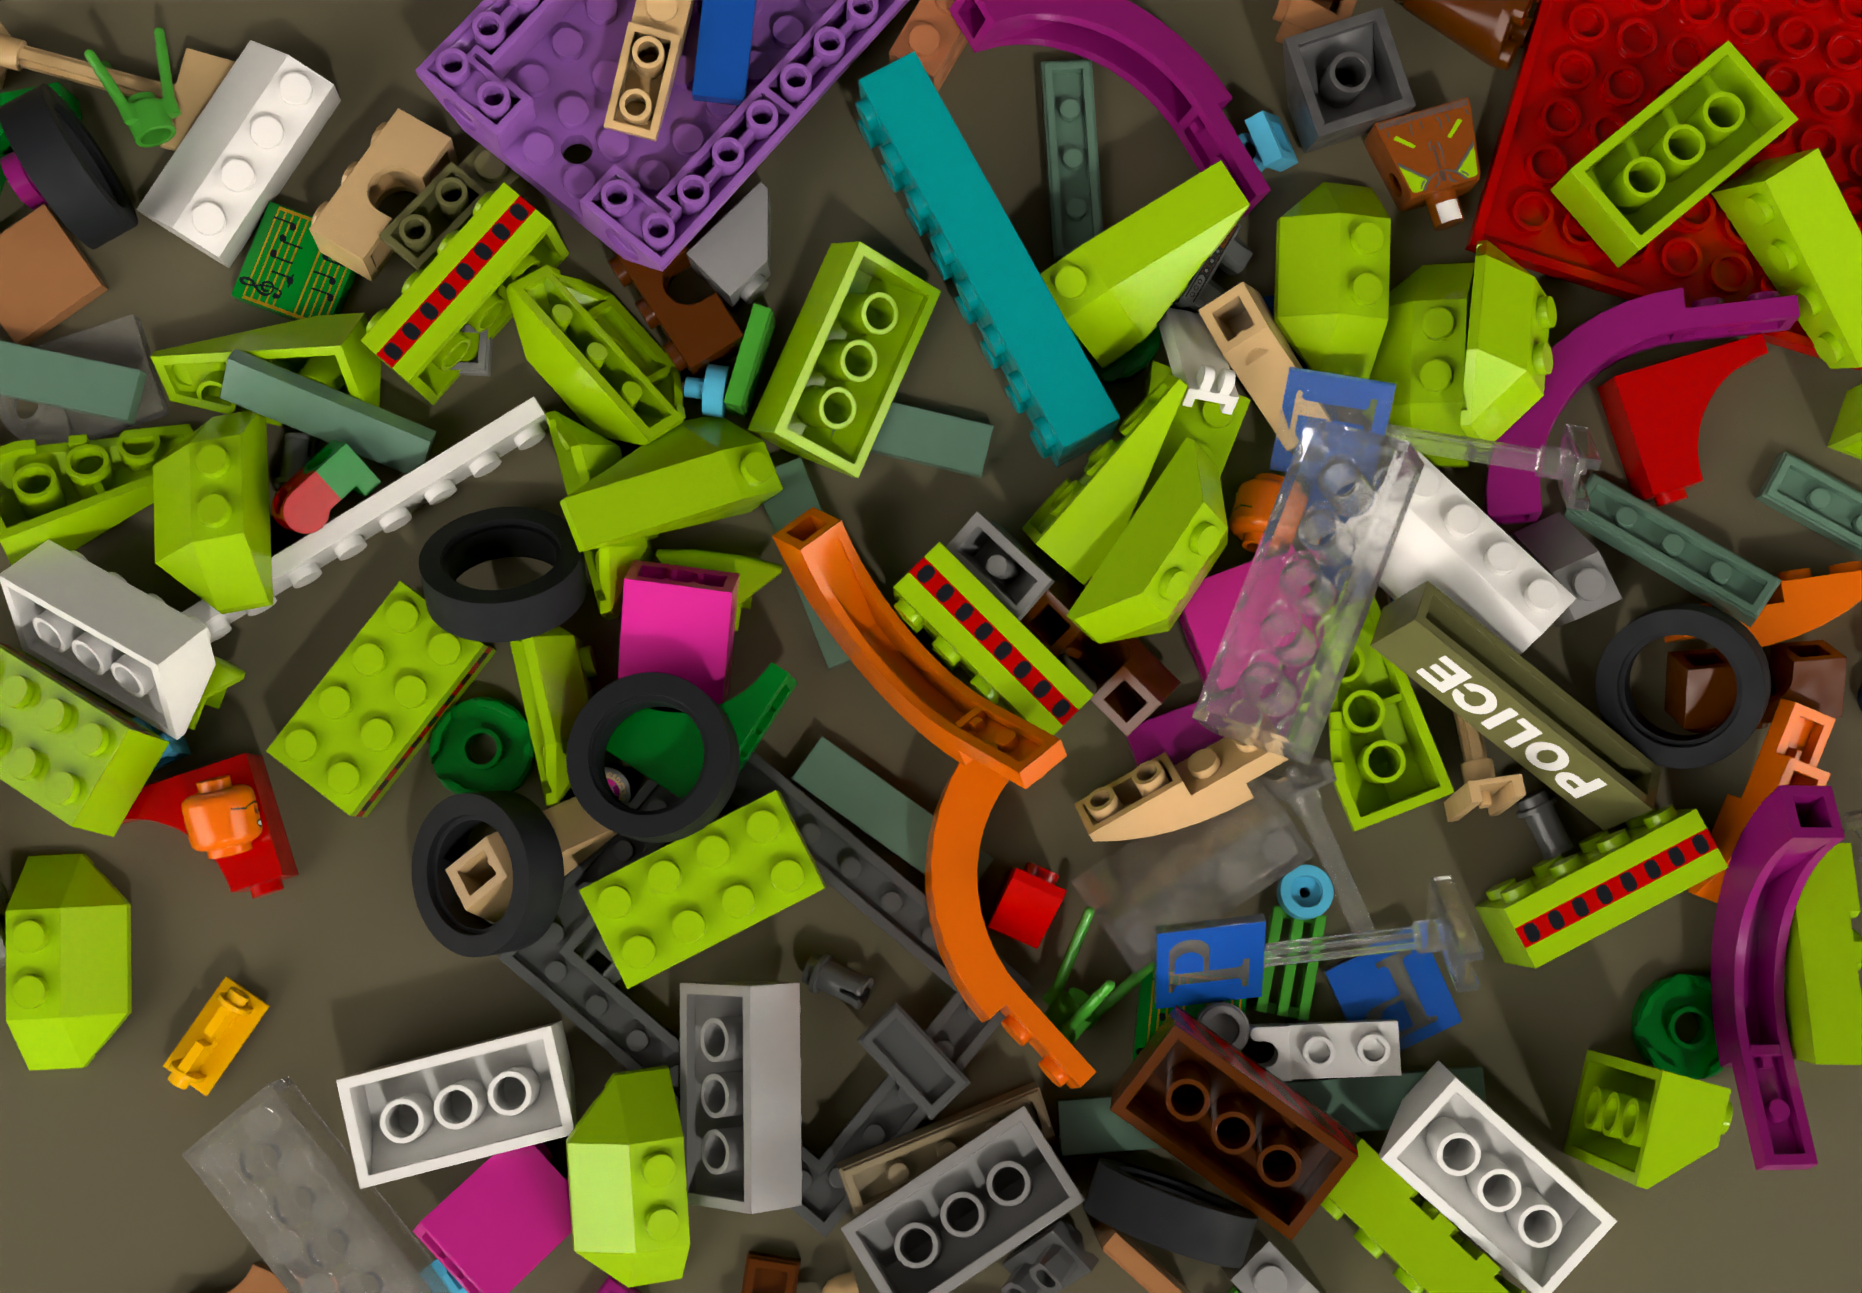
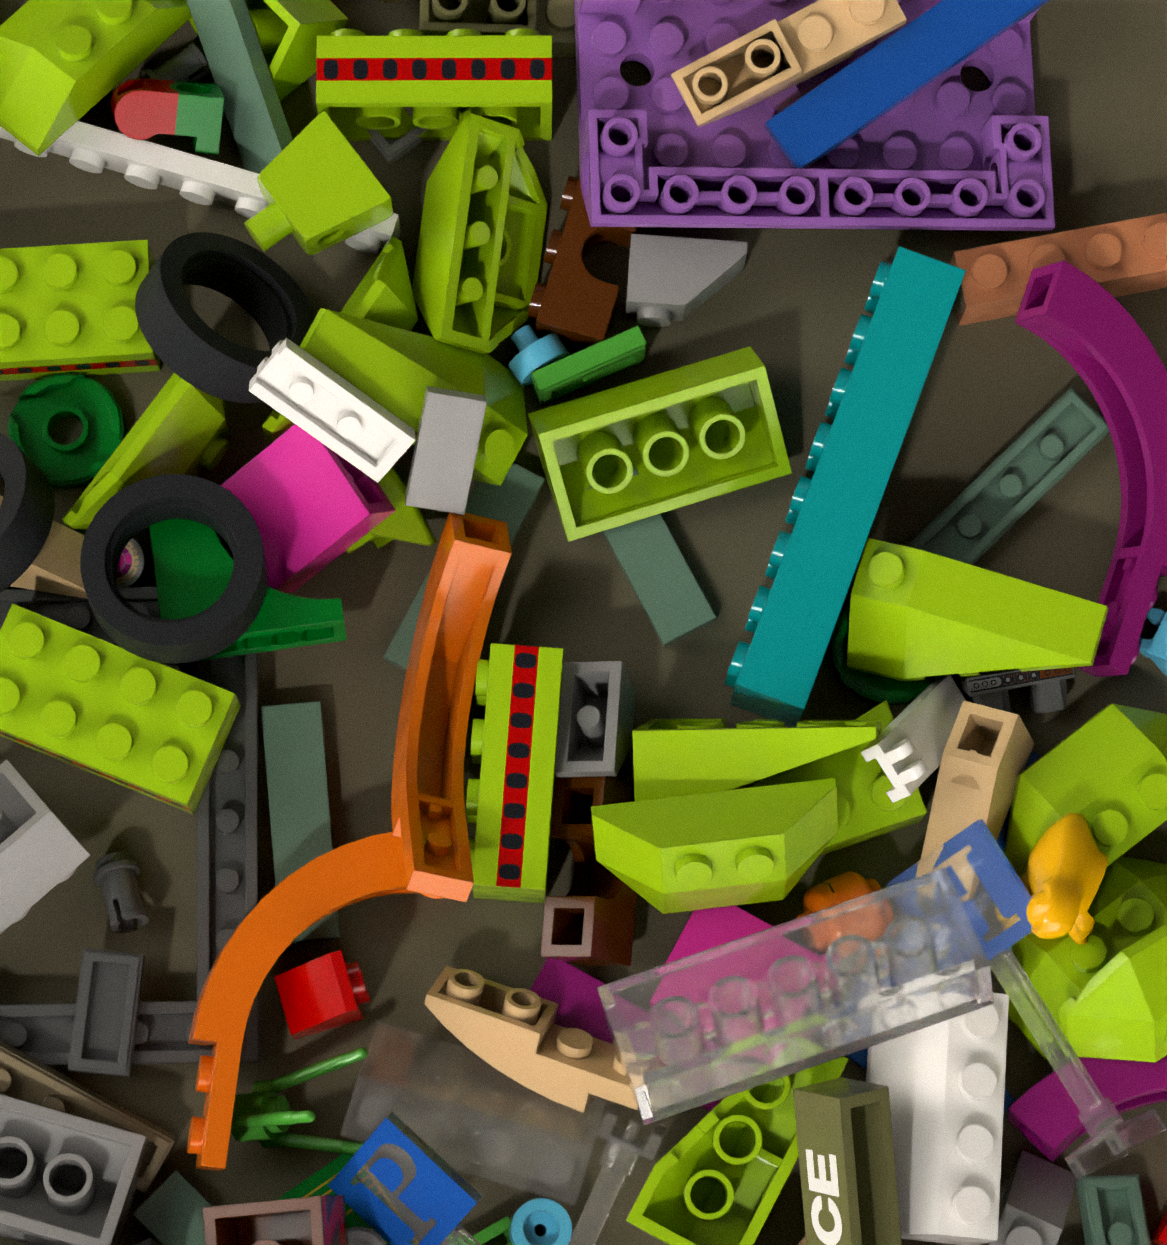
camera: 50 degrees right, 5 degrees down
none -> lime torso [244,111,393,255]
none -> white hinge [249,337,415,483]
none -> light grey tile [405,386,487,515]
none -> yellow head [996,813,1108,945]

